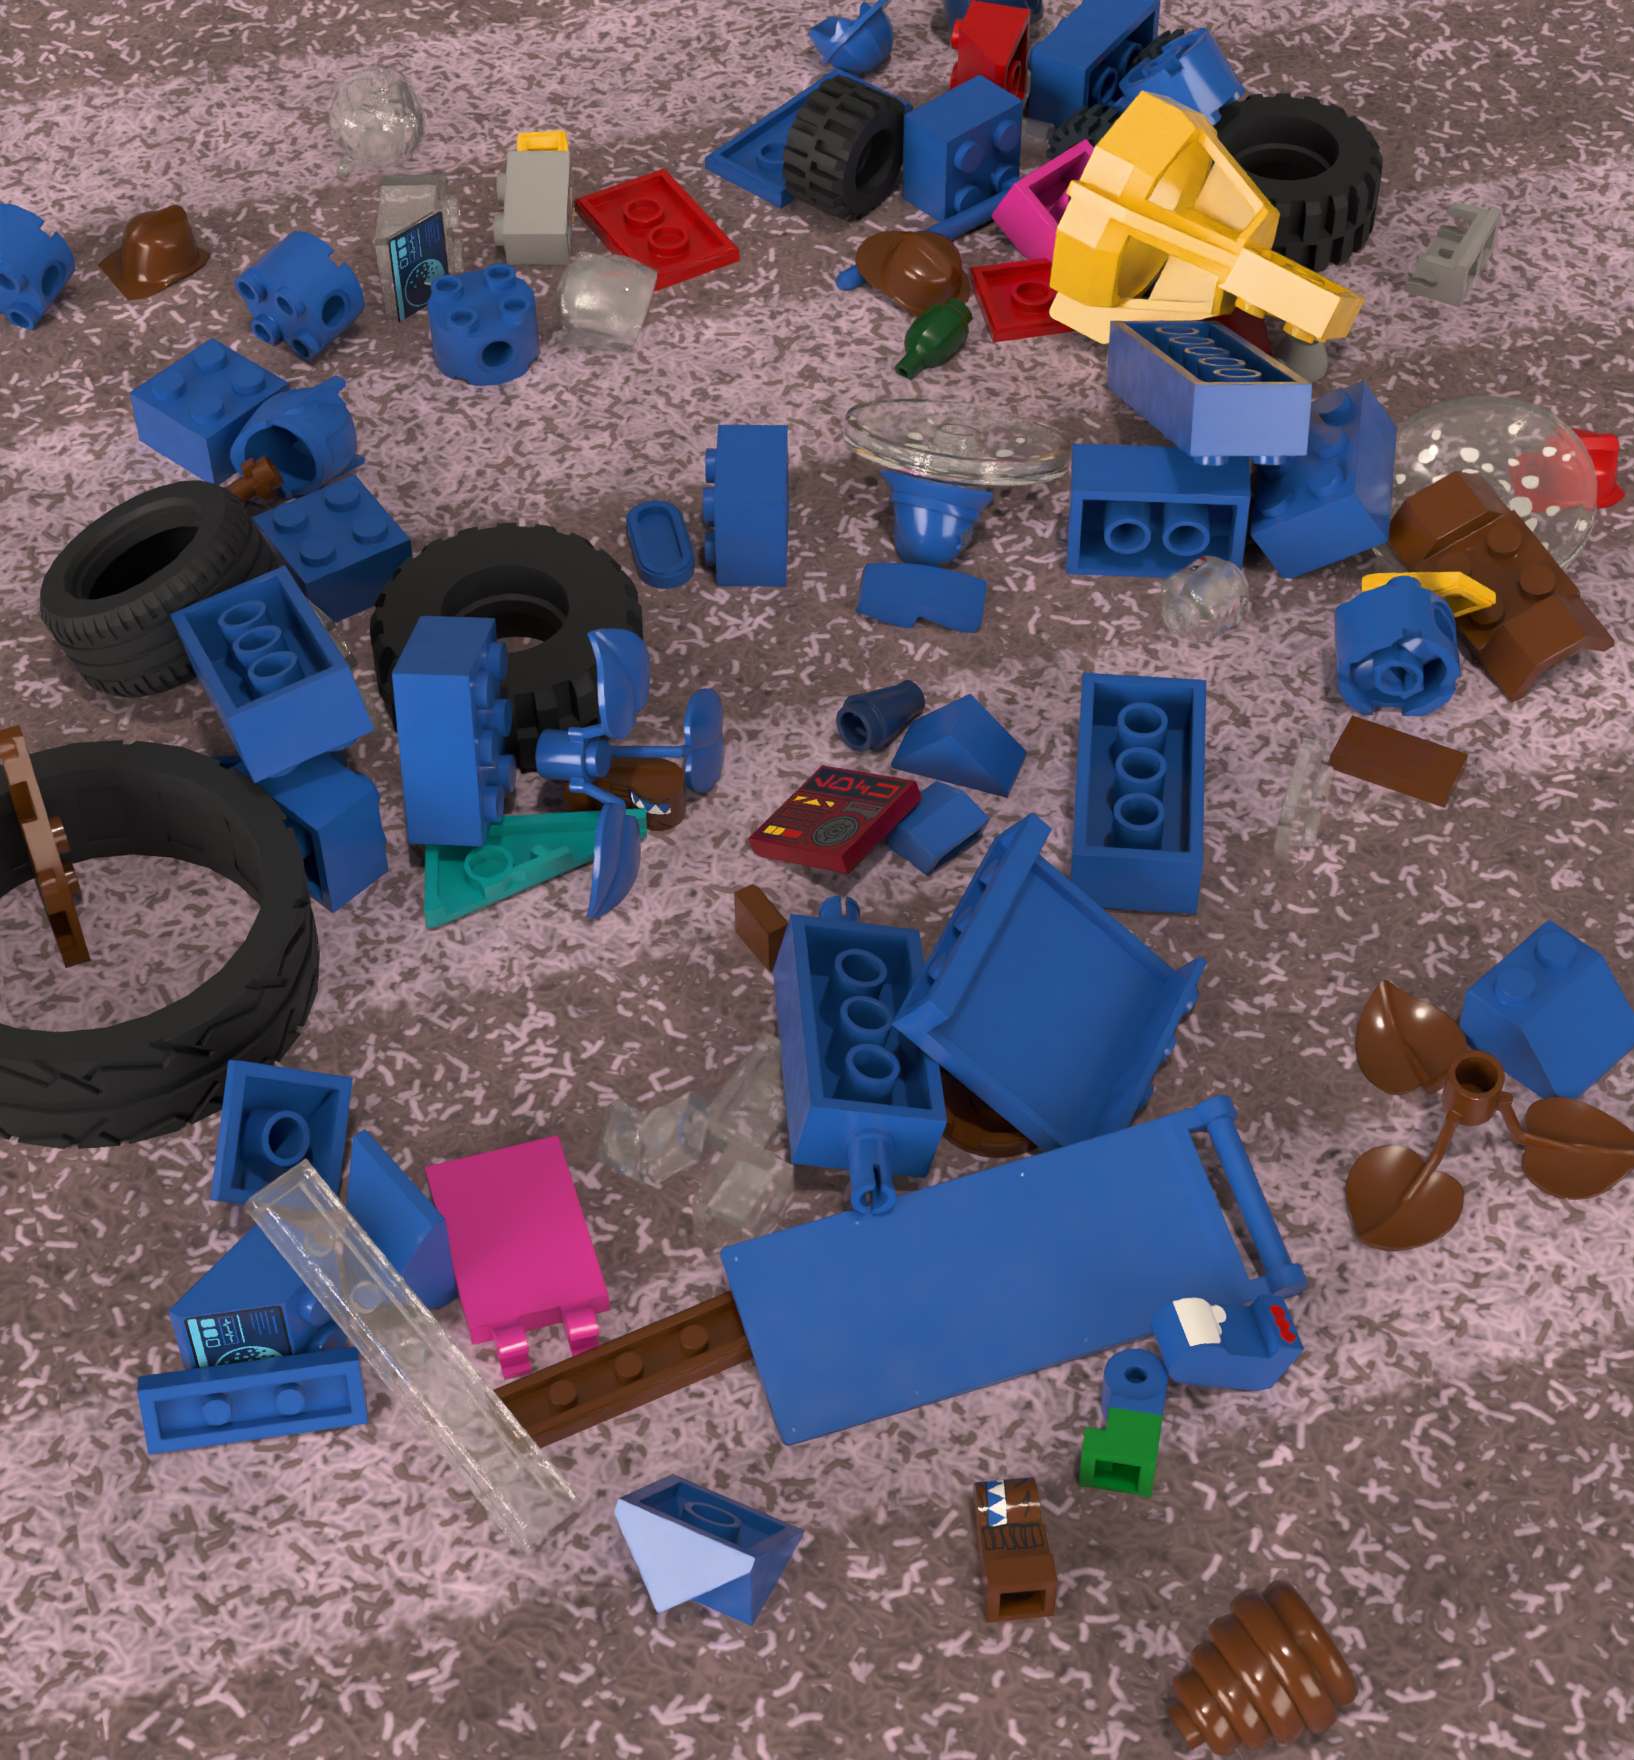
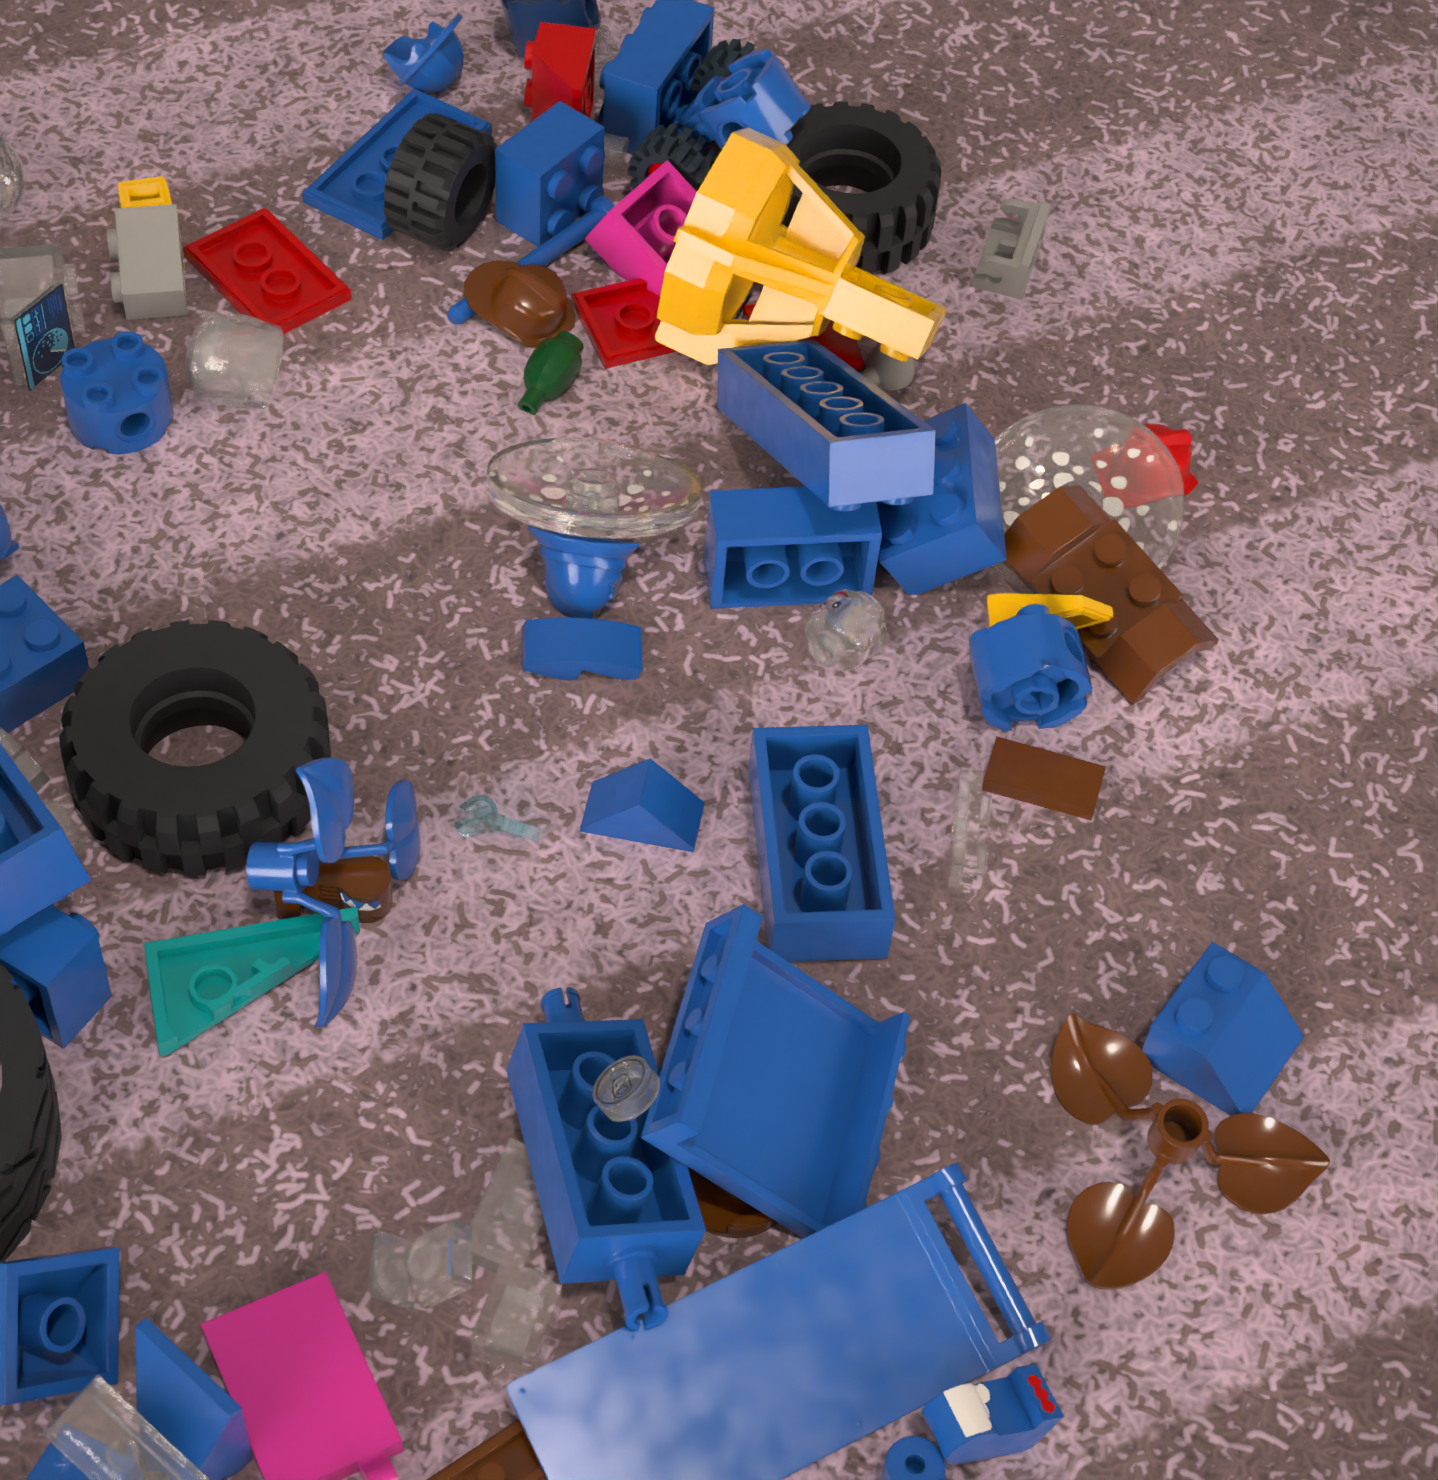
camera: 15 degrees left, 5 degrees up
blue brick [392,616,516,846] -> none
blue tile [626,500,695,589] -> none
blue brick [703,425,789,587] -> none
reddish brown tile [734,884,788,973] -> none
tile [748,765,922,874] -> none
dark blue cone [836,680,925,752] -> none
blue piece [886,781,990,876] -> none
none -> clear light blue hand [454,795,541,842]
none -> clear tile [592,1056,660,1122]

